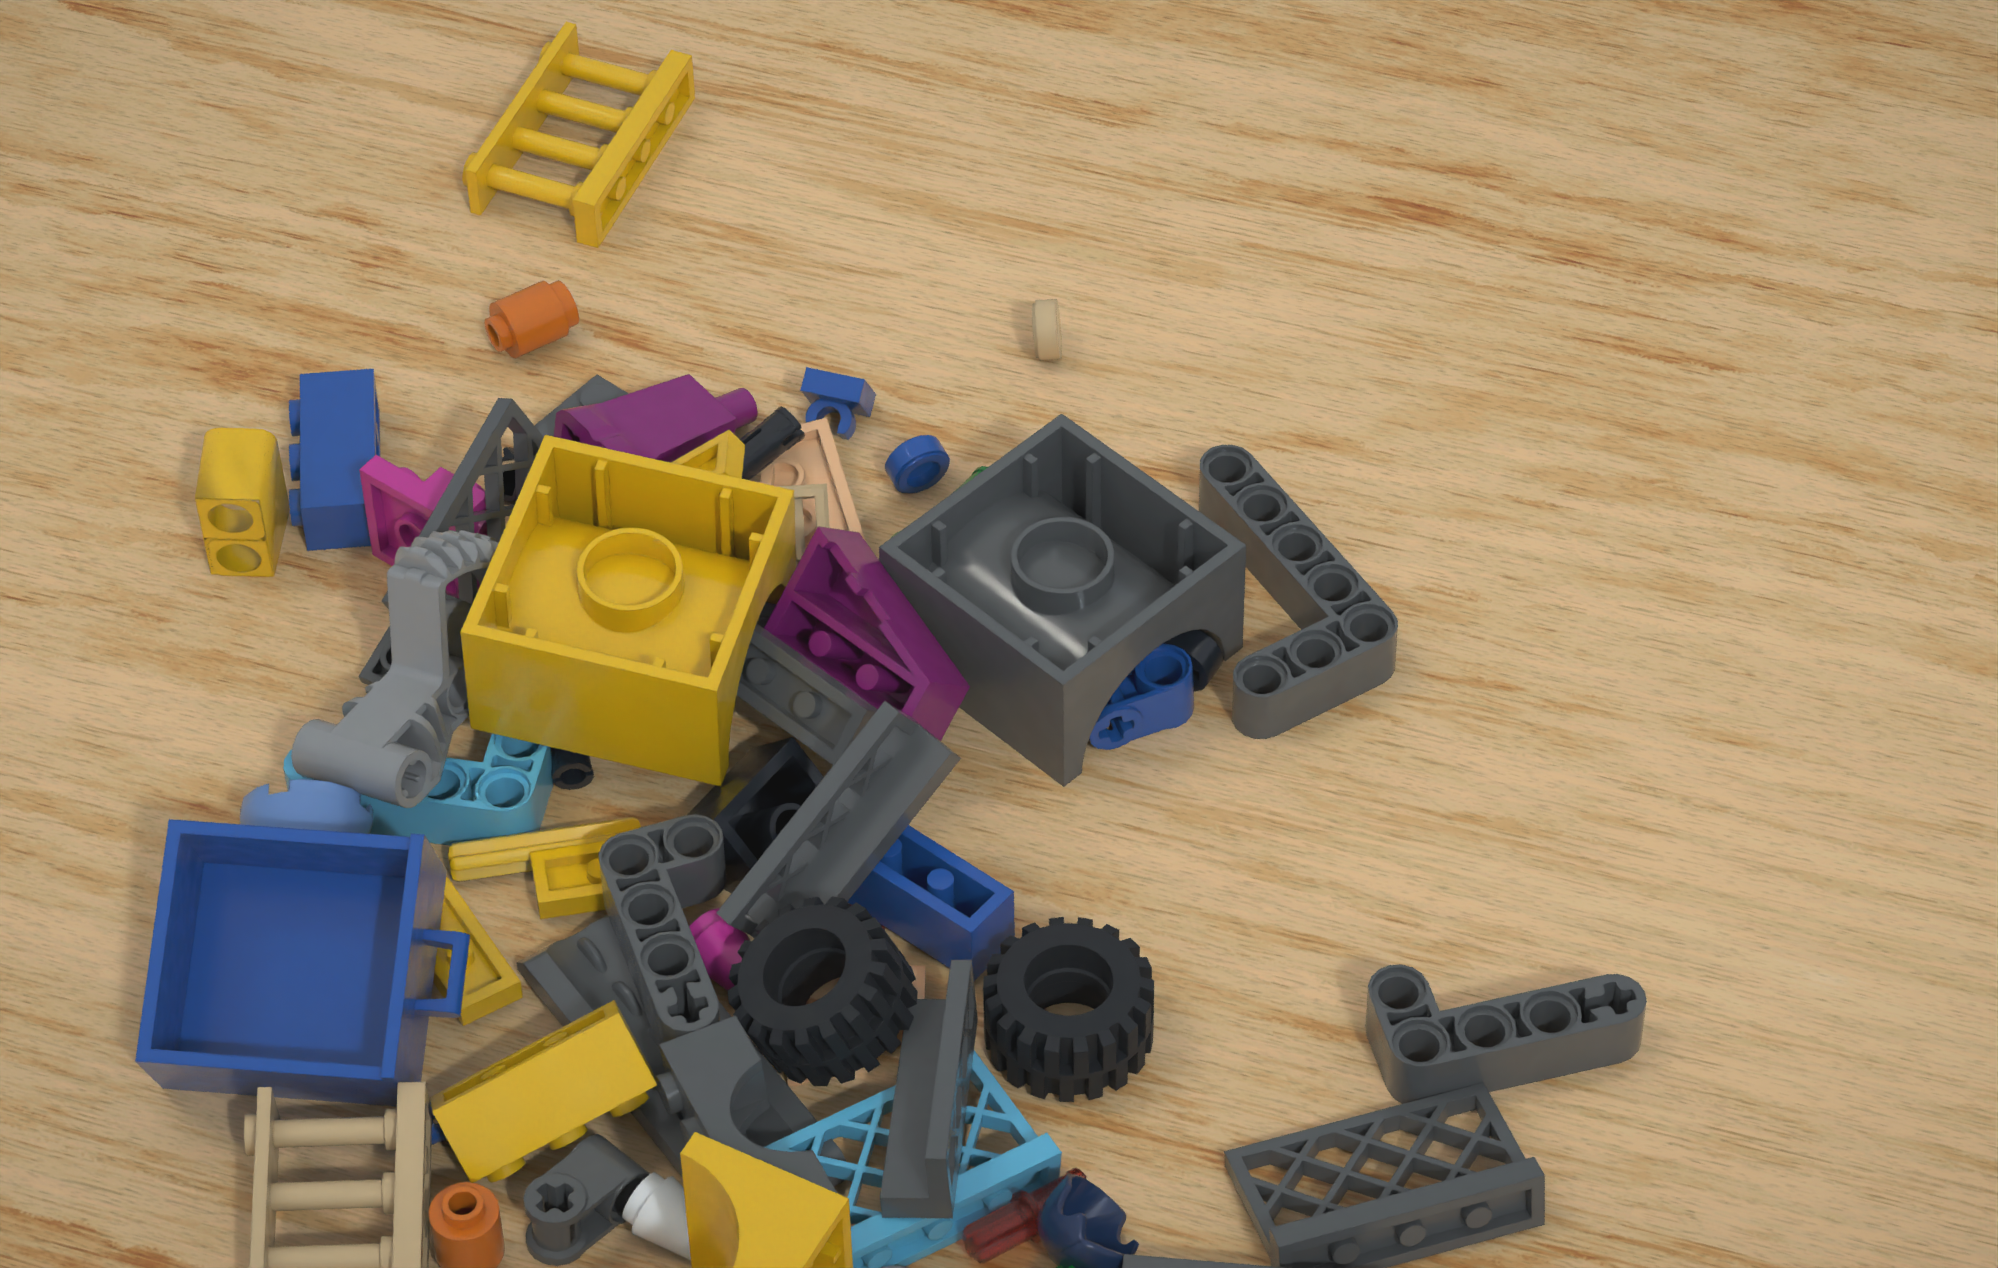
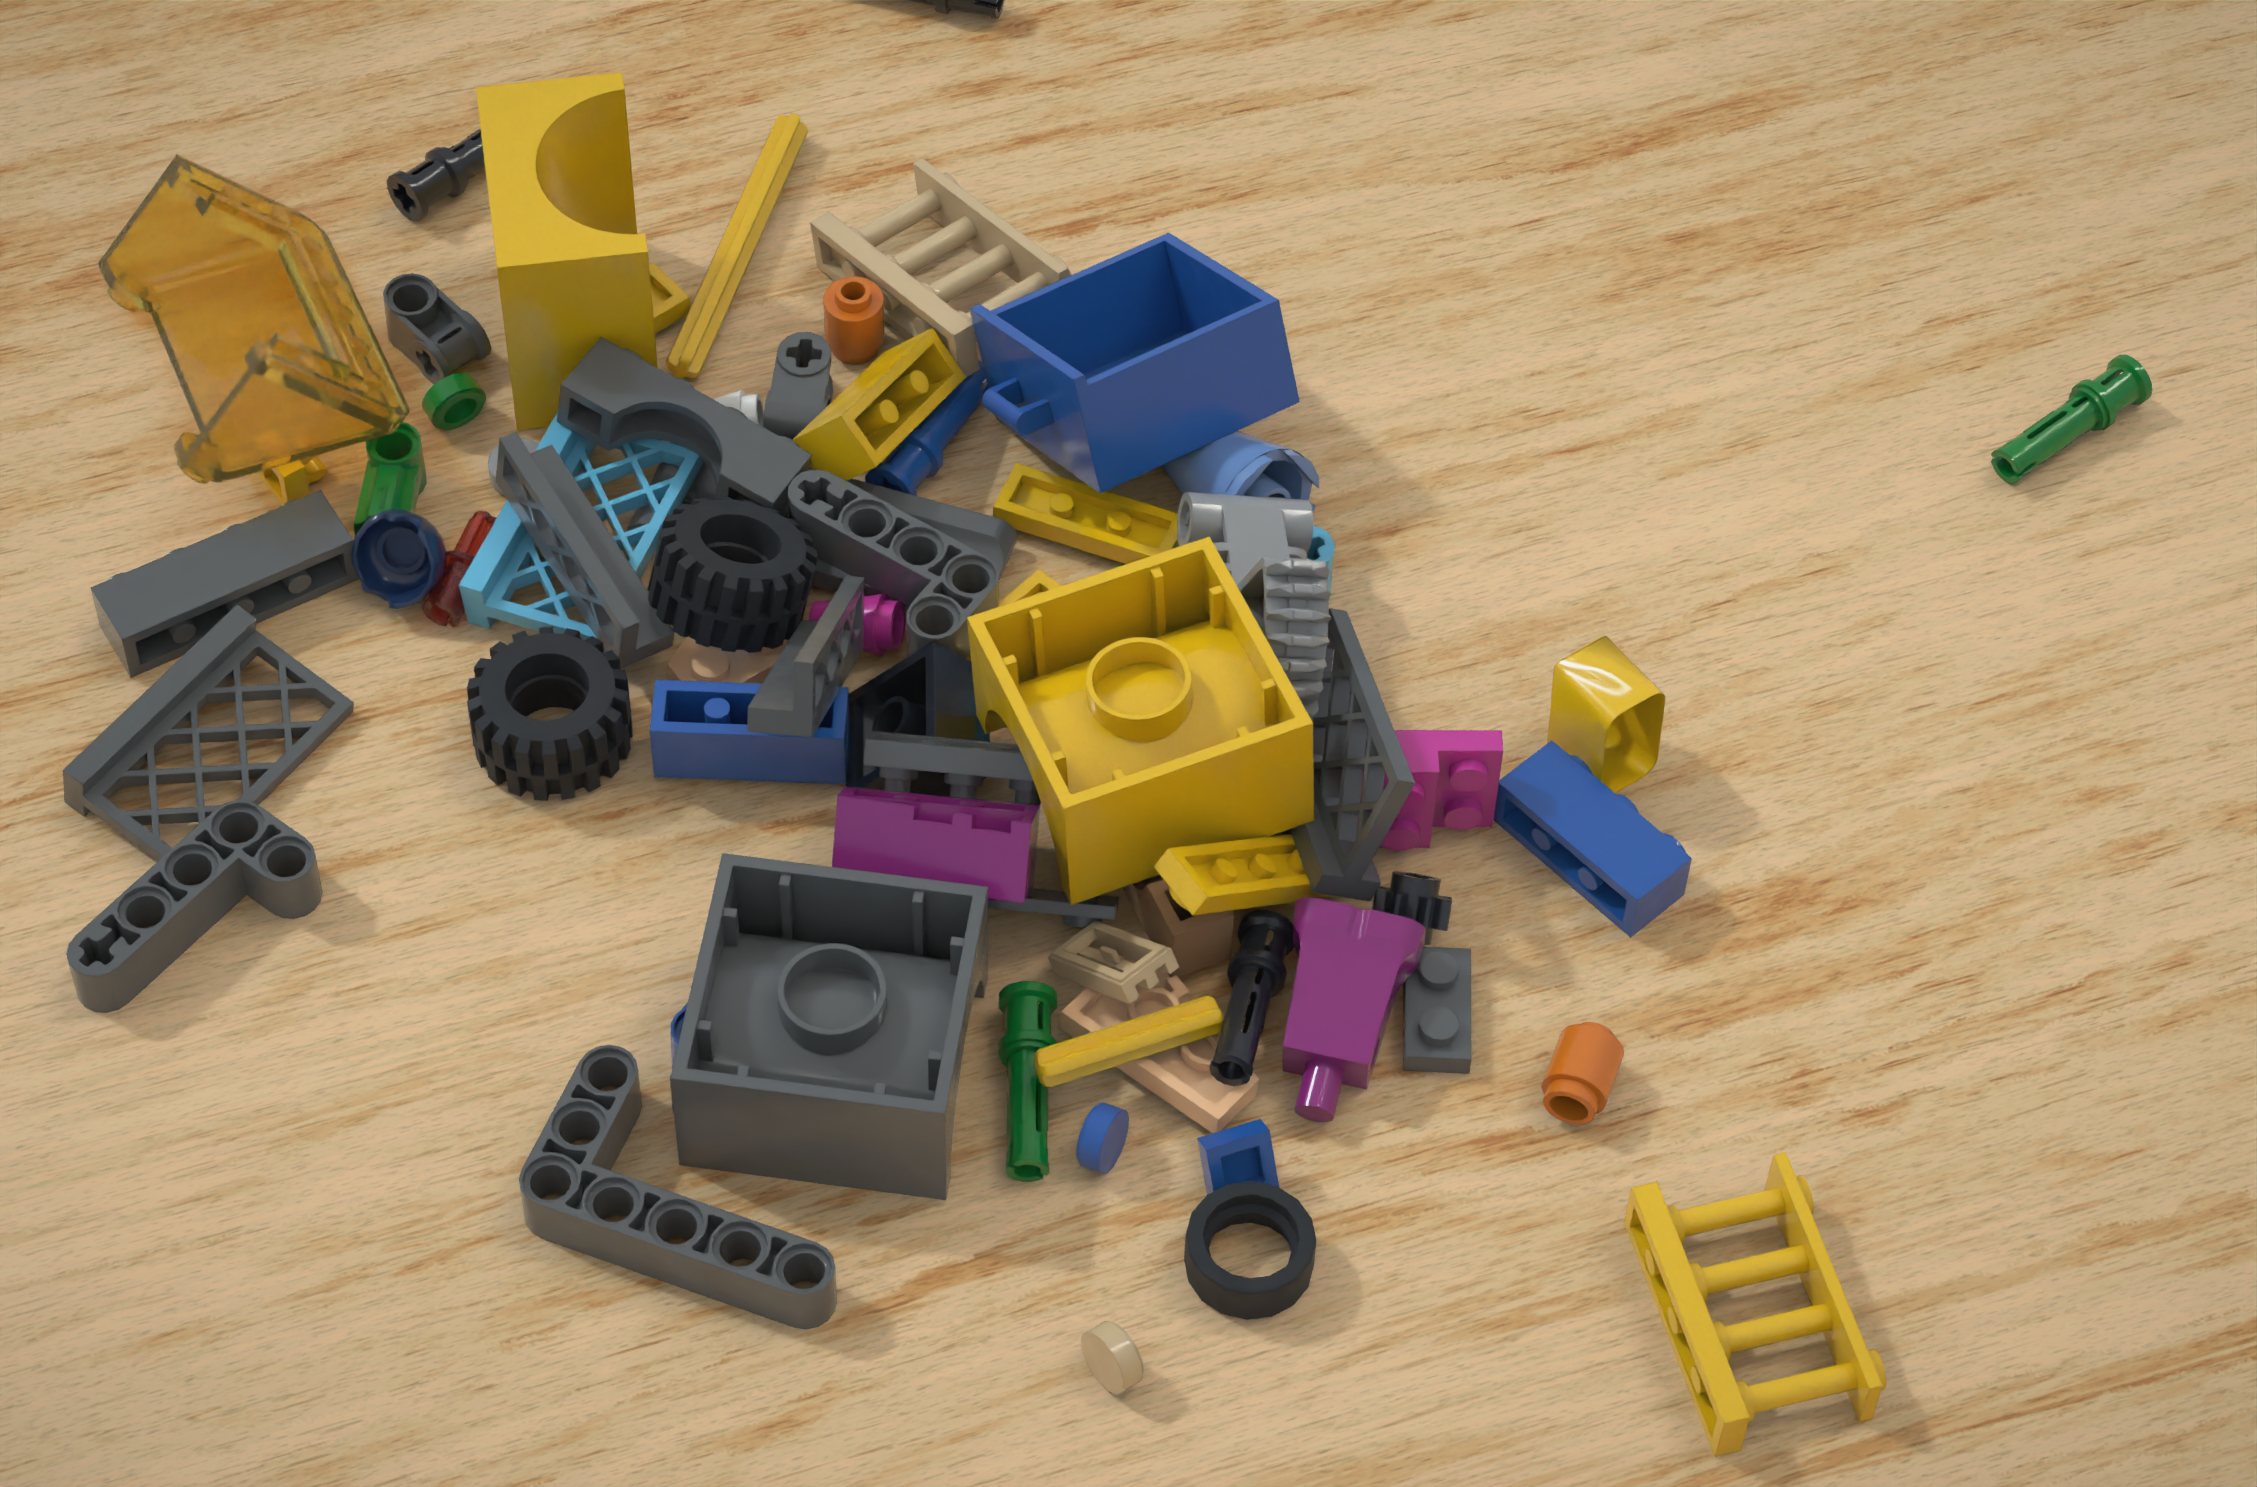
camera: 140 degrees right, 5 degrees up
none -> yellow axle [1033,996,1223,1088]
none -> black tyre [1184,1181,1317,1320]

